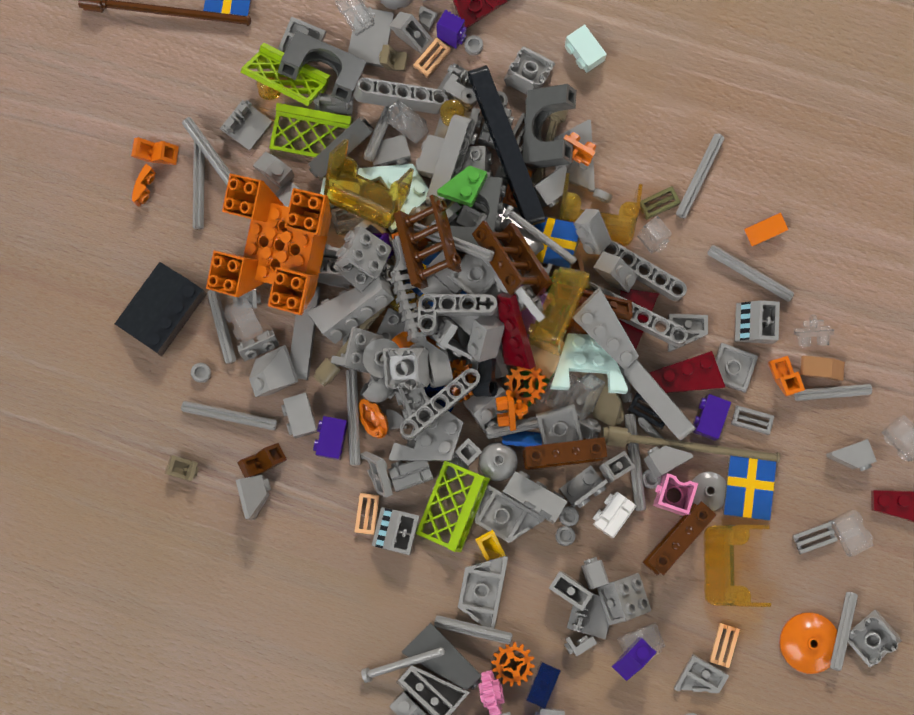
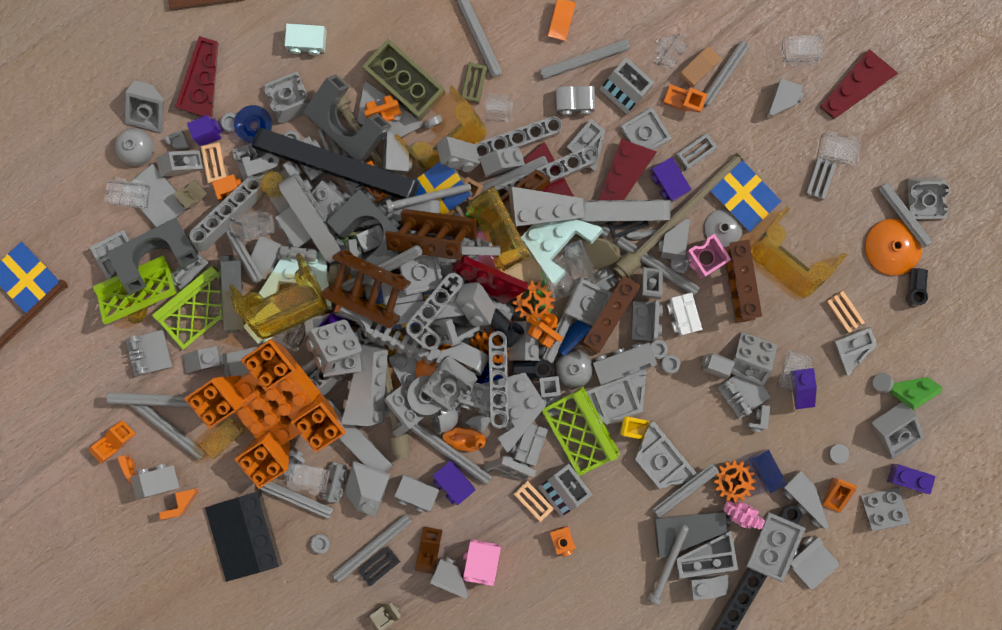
camera: 50 degrees left, 5 degrees up
bright green wing [437,166,488,207] -> none
light grey slope [549,571,593,611] -> none
none -> light grey brick [130,464,180,500]
none -> orange slope [159,488,199,520]
none -> clear yellow brick [200,418,245,459]
none -> orange brick [212,174,242,202]
none -> clear blue dish [234,105,272,143]
none -> light grey axle [279,246,318,261]
none -> black tile [358,546,401,586]
none -> olive brick [362,39,445,121]
none -> bright pink piece [463,539,501,586]
none -> light grey axle [480,156,548,194]
none -> black piece [514,361,552,379]
none -> orange brick [549,525,576,557]
none -> light grey brick [556,86,595,116]
none -> black piece [906,268,928,307]

